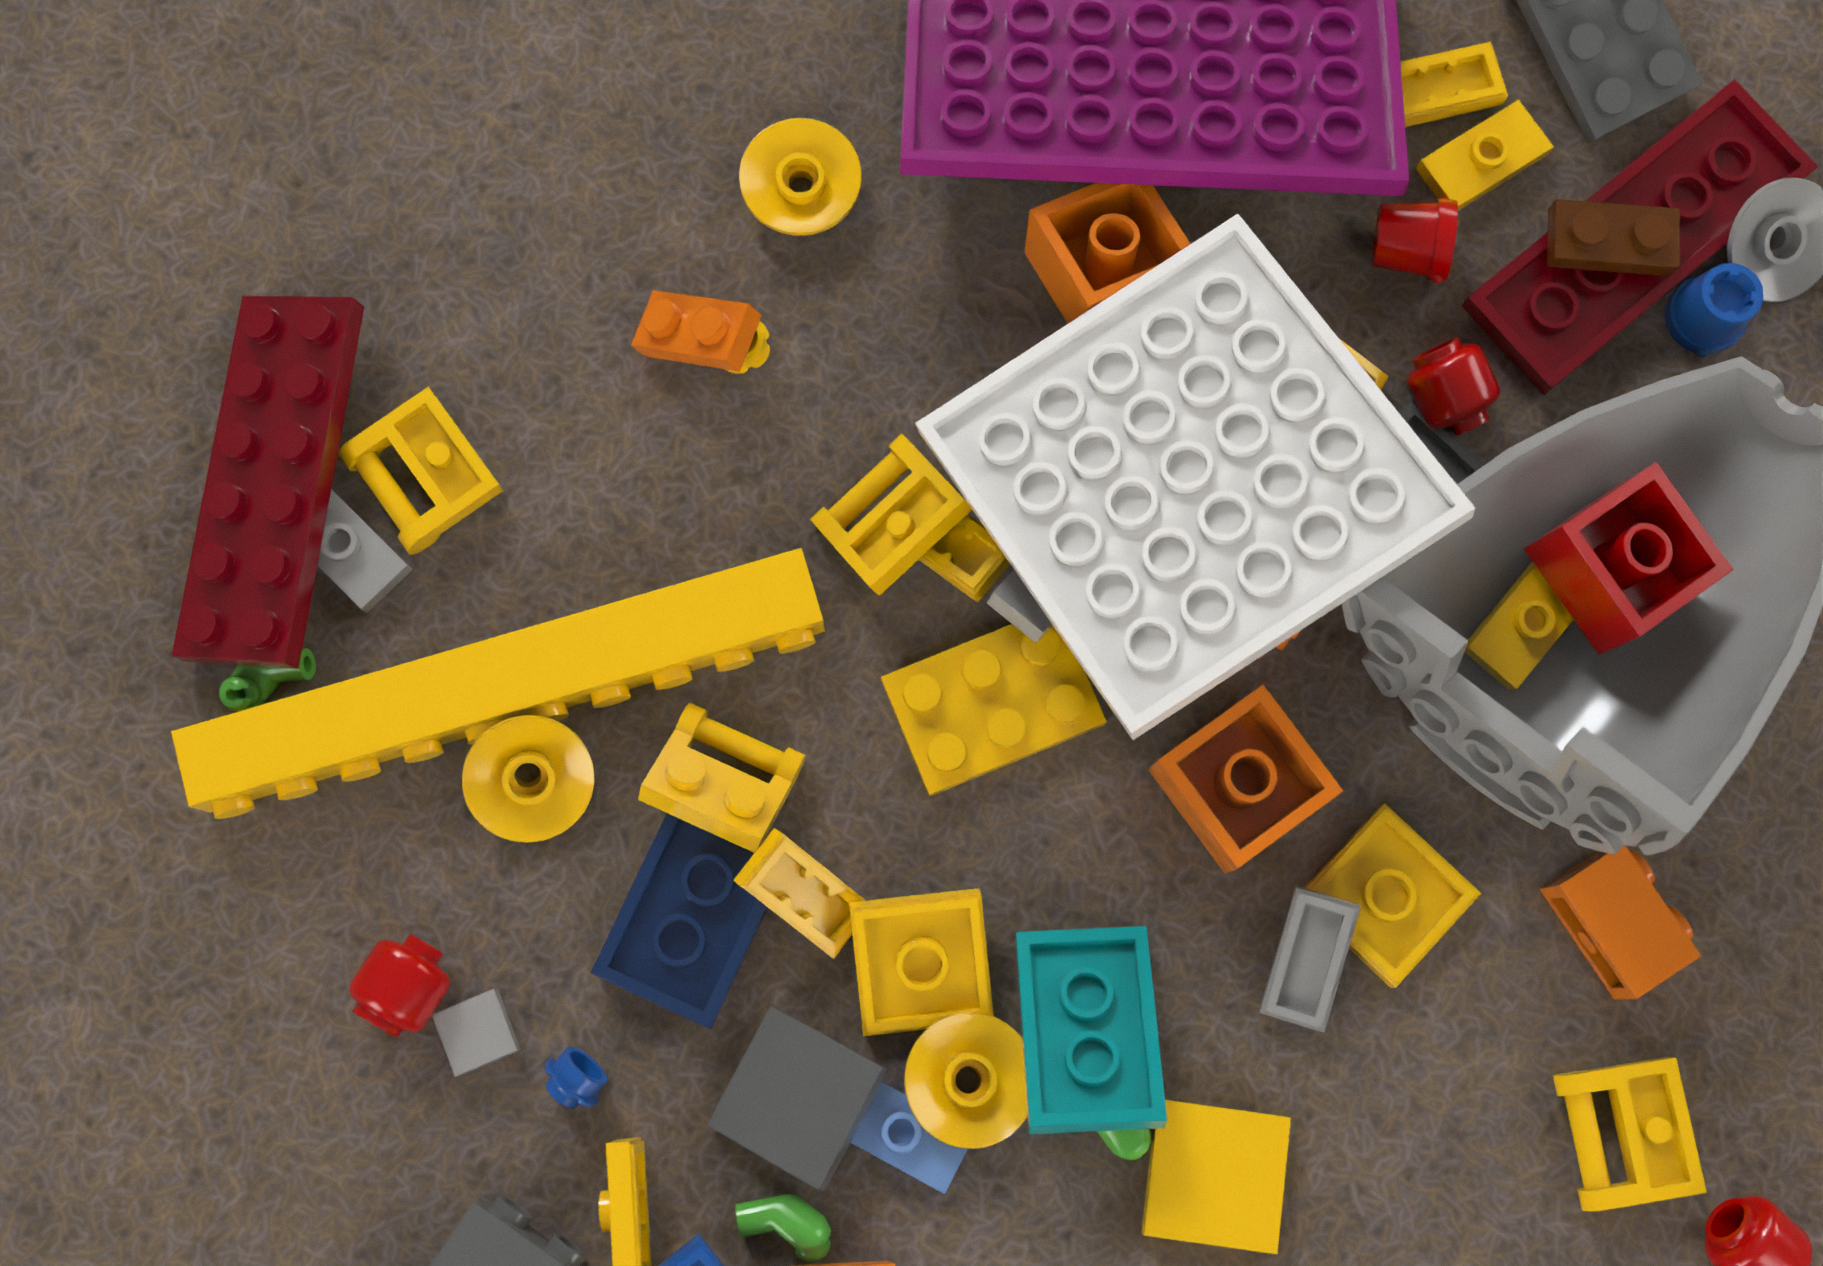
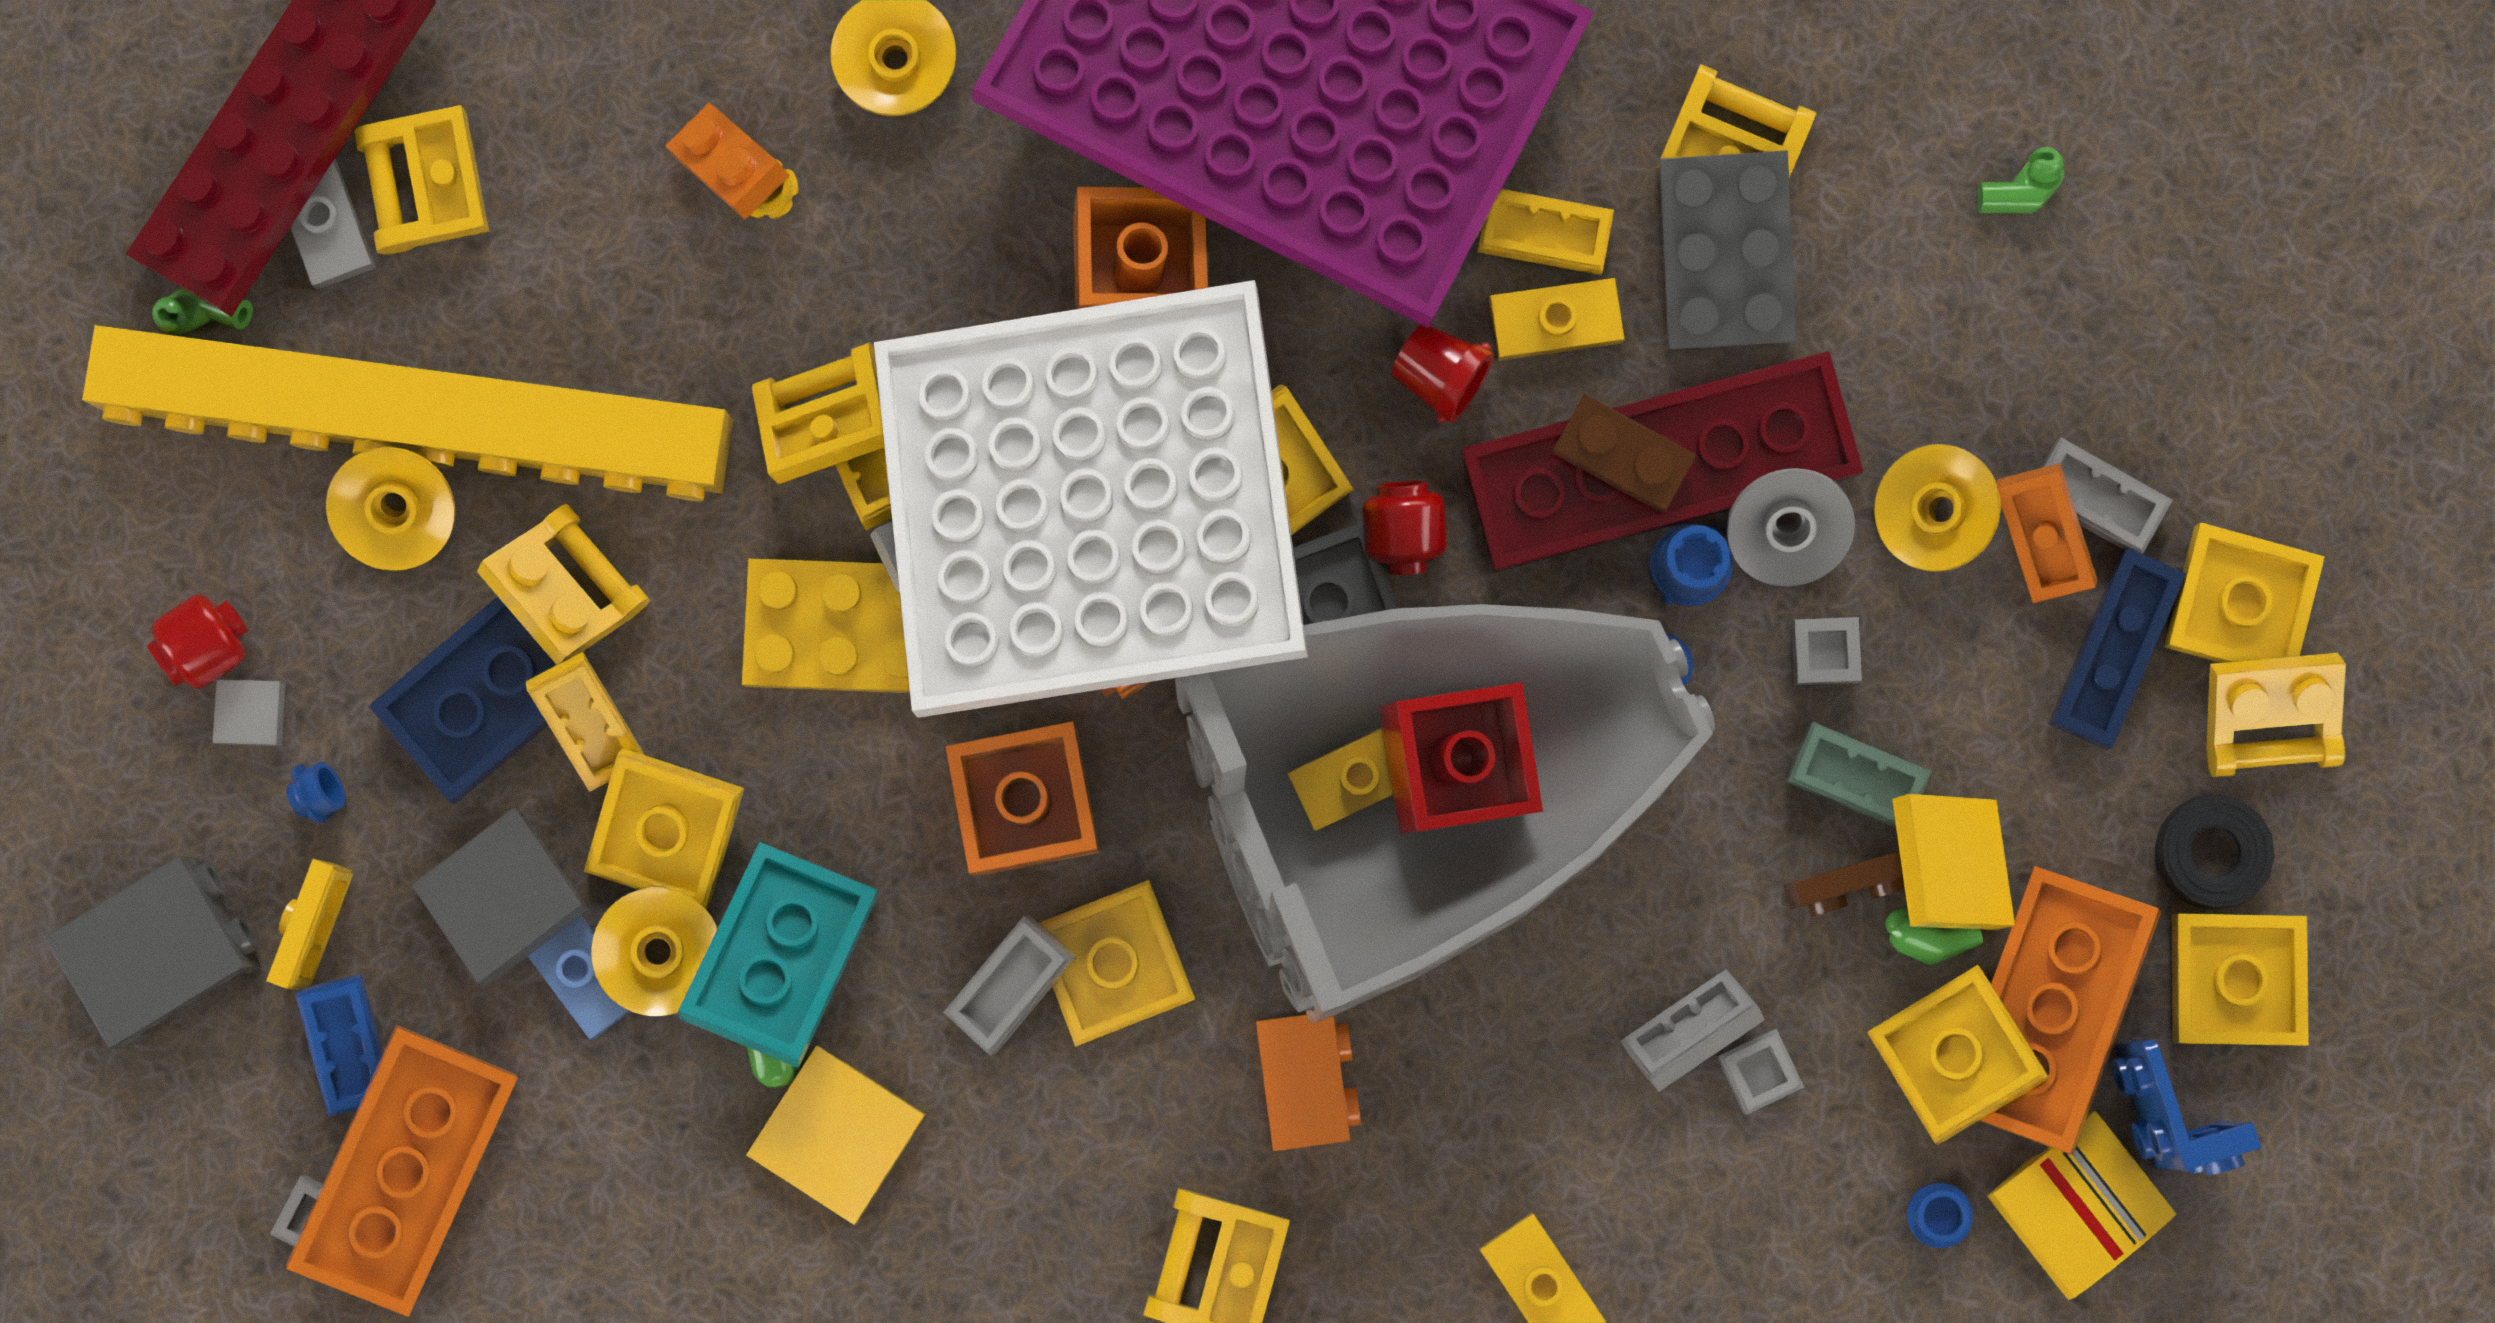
camera: 30 degrees right, 5 degrees up
bright green arm [735,1194,831,1262] -> none

